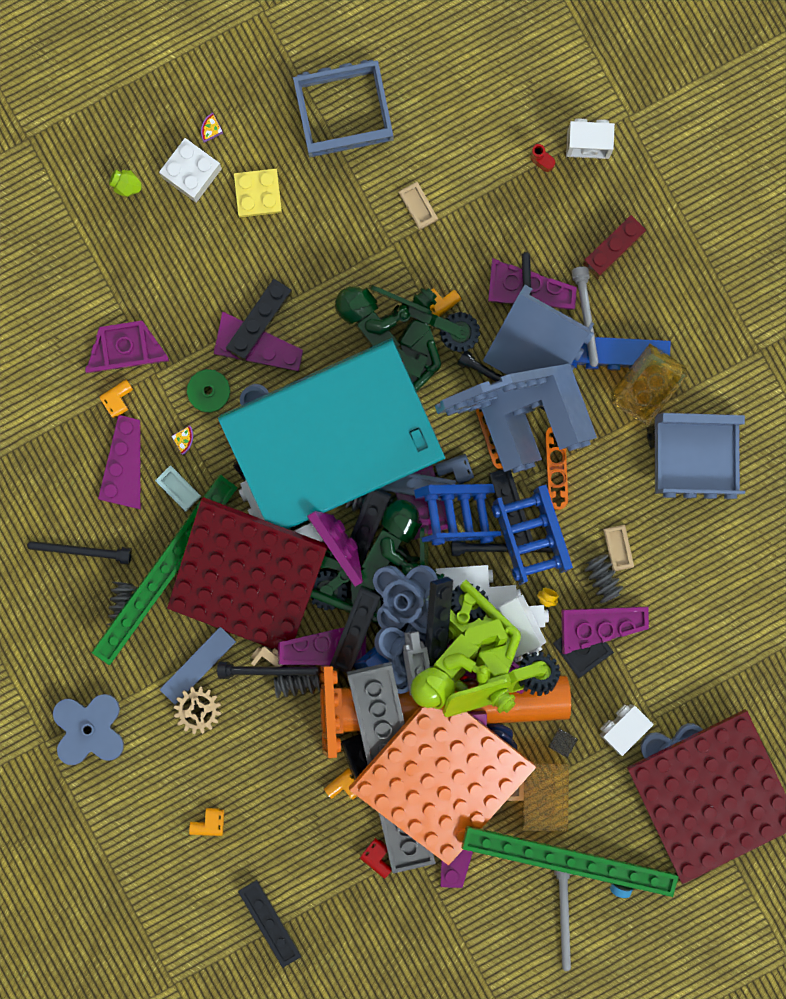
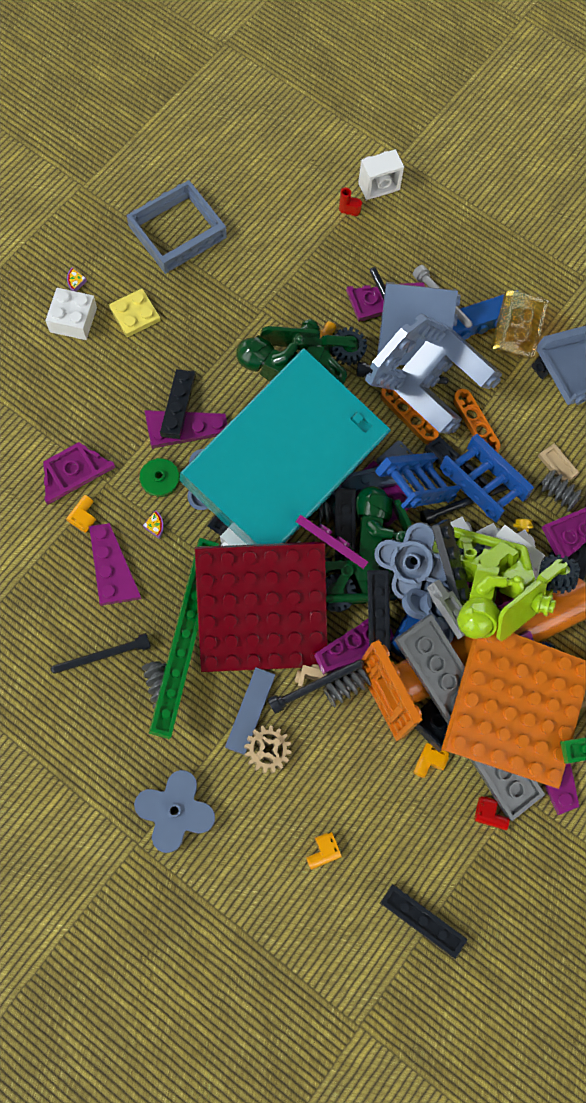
camera: 30 degrees left, 15 degrees down
lime rock [109,169,142,197] -> none
light aqua tile [155,465,202,512] -> none
tan tile [398,182,438,230] -> none
dark red brick [583,215,646,279] -> none

